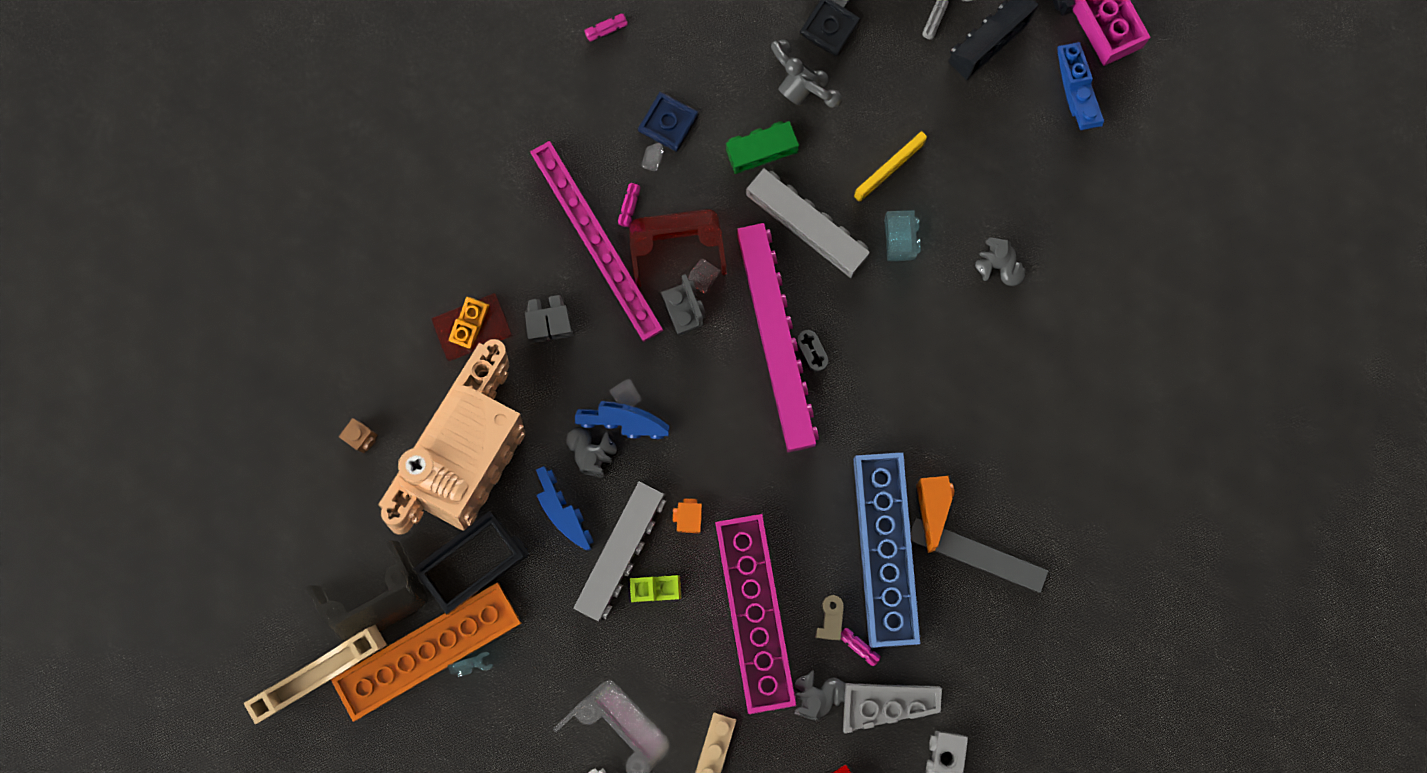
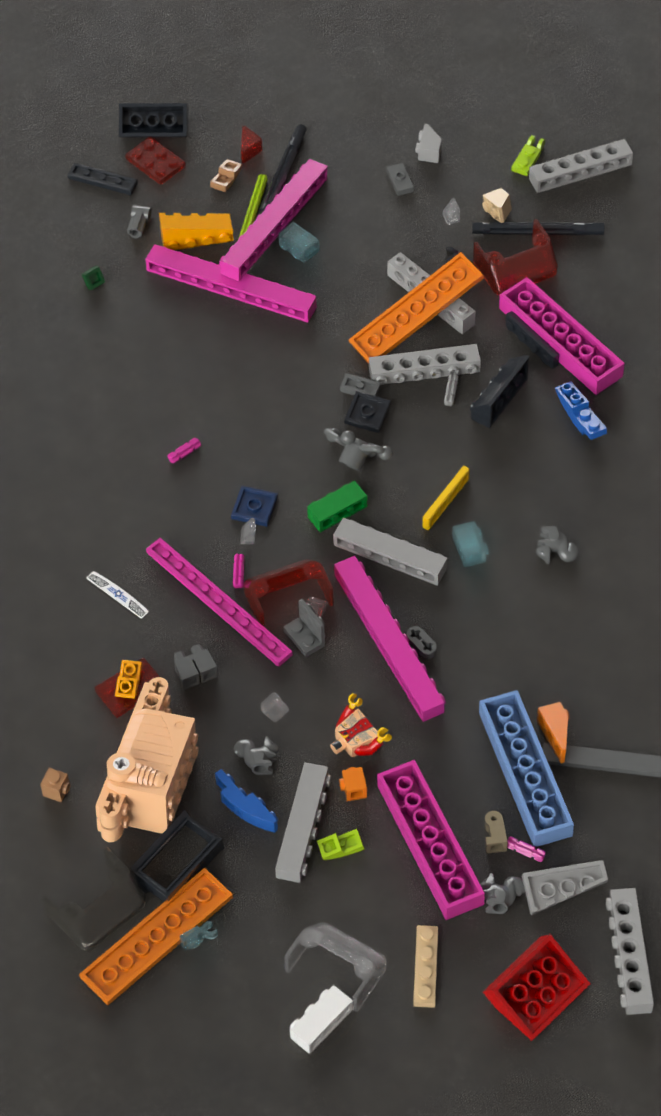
camera: 15 degrees left, 25 degrees down
tan arch [243,625,387,724] -> none
blue slope [575,401,669,439] -> none
none -> white sticker [86,571,149,619]
none -> torso [330,693,392,757]

